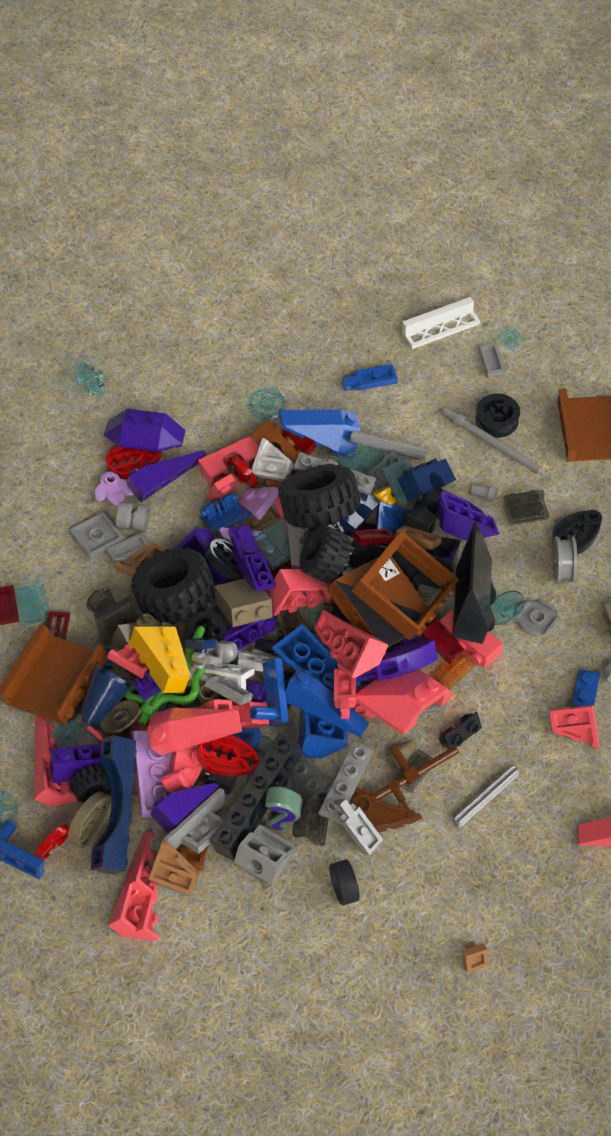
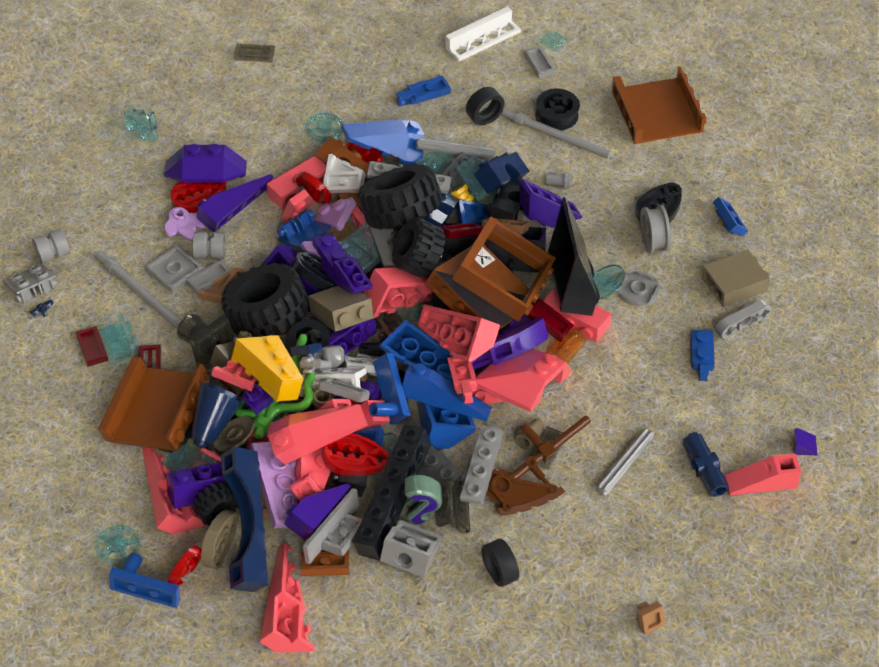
camera: 10 degrees left, 5 degrees down
medium nougat wing [148,839,199,895] -> none
light grey hinge [333,799,383,855] -> none
black hinge [438,712,482,749] -> none
clear smoke bracket [503,489,549,526] -> none
coral wing [549,705,600,748] -> none
none -> light grey bar [95,251,183,328]
none -> clear smoke tile [234,44,275,63]
none -> black tyre [466,87,505,126]
none -> dark blue piece [683,432,729,497]

